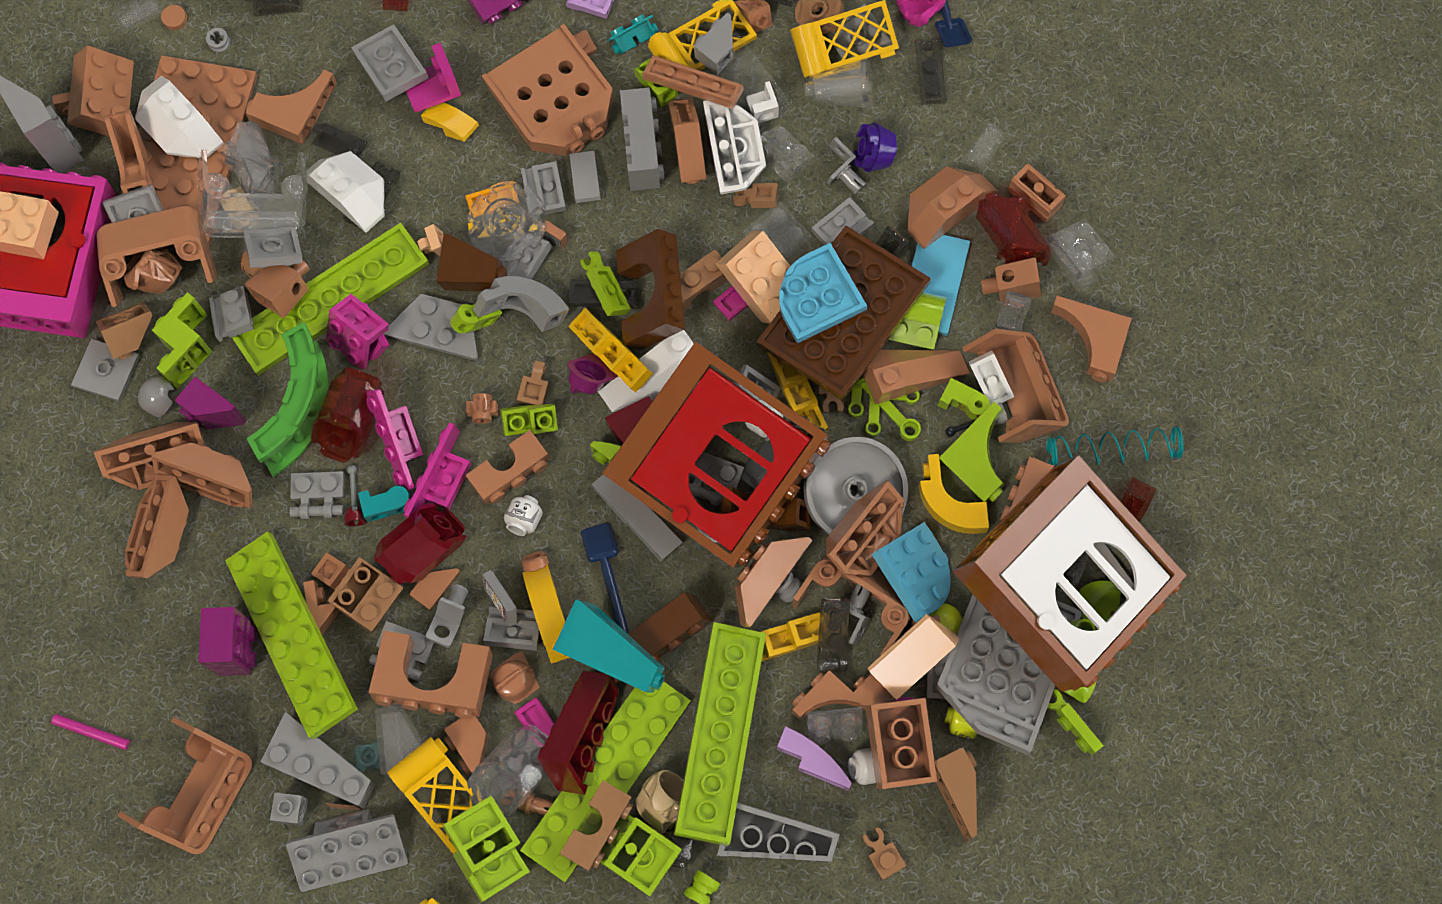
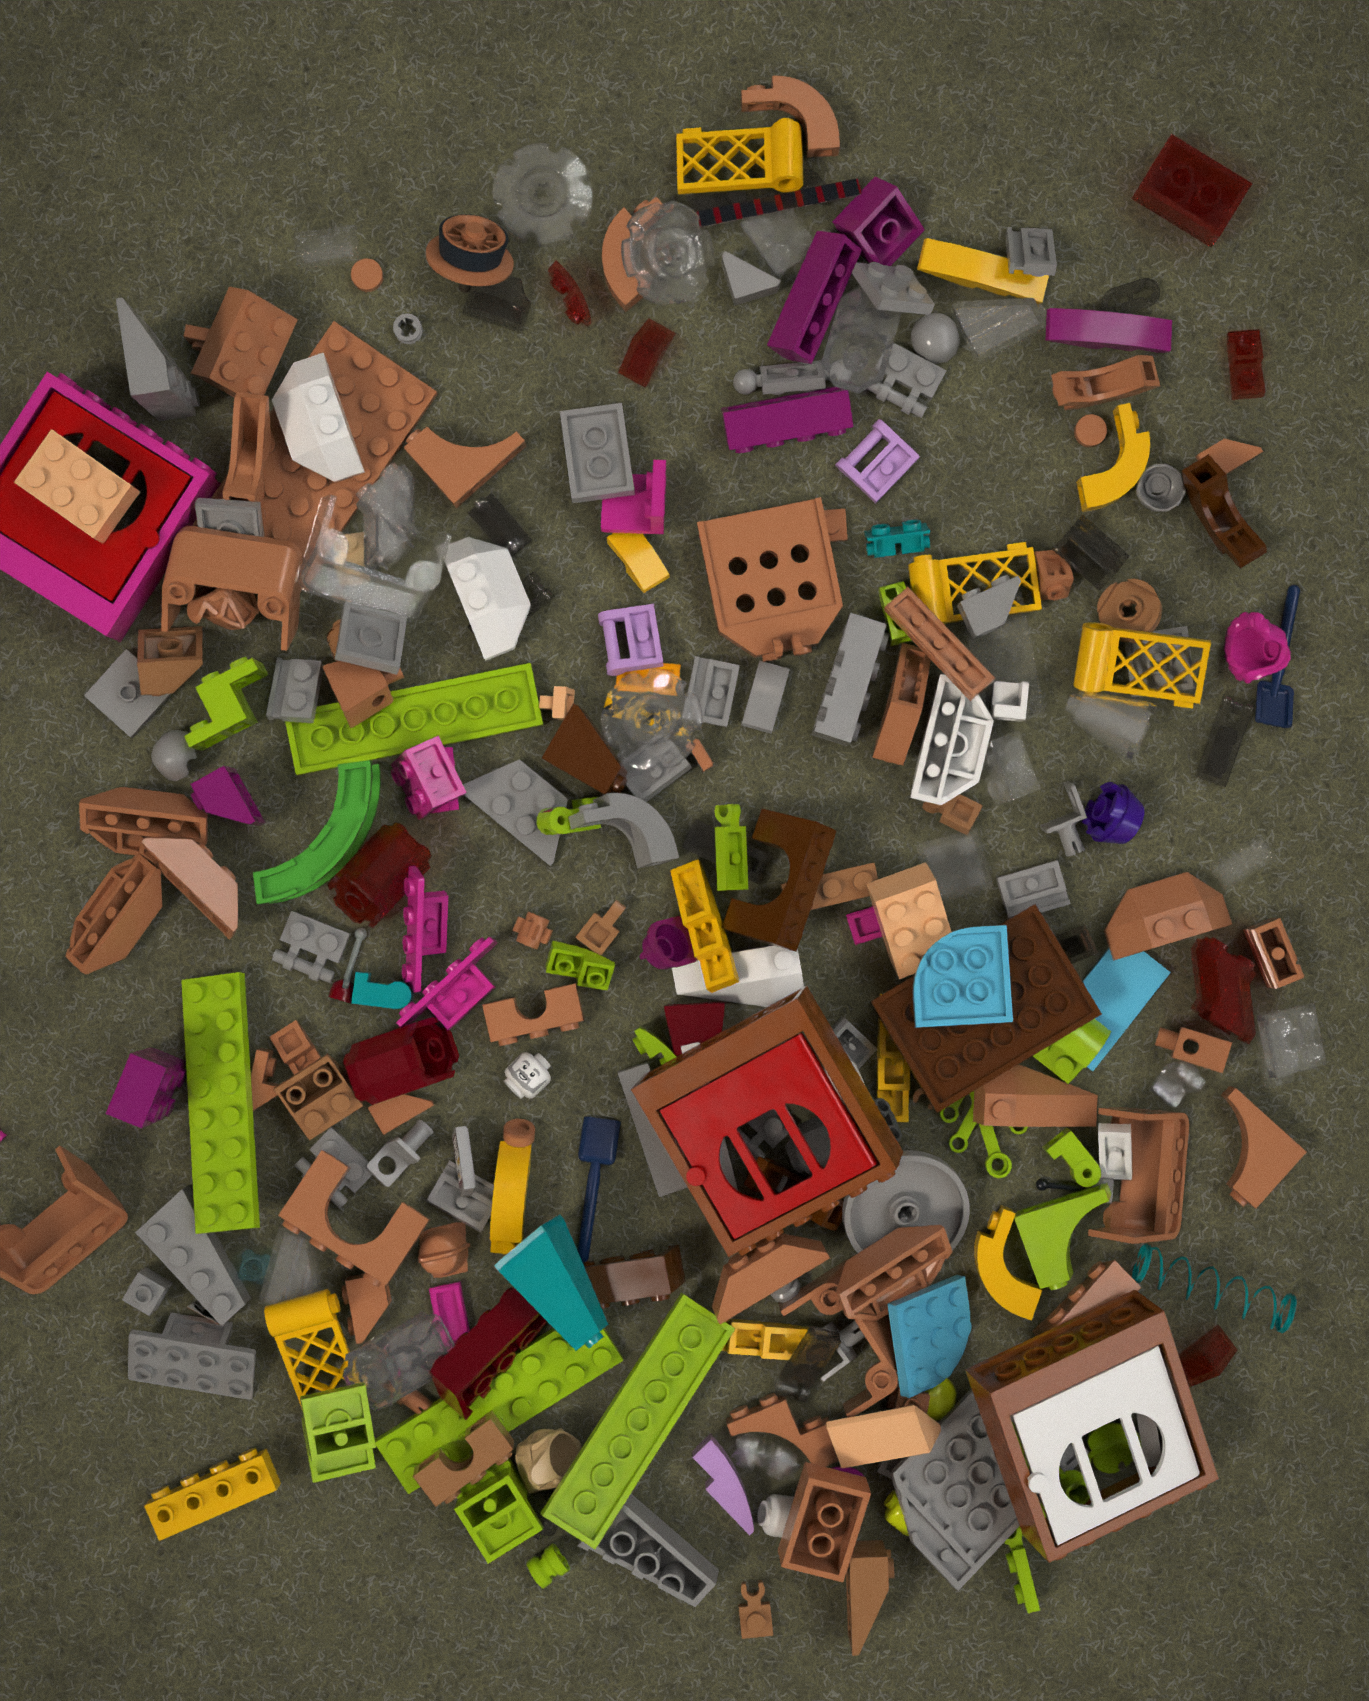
camera: 20 degrees right, 15 degrees up
none -> lavender plate [598,604,663,676]

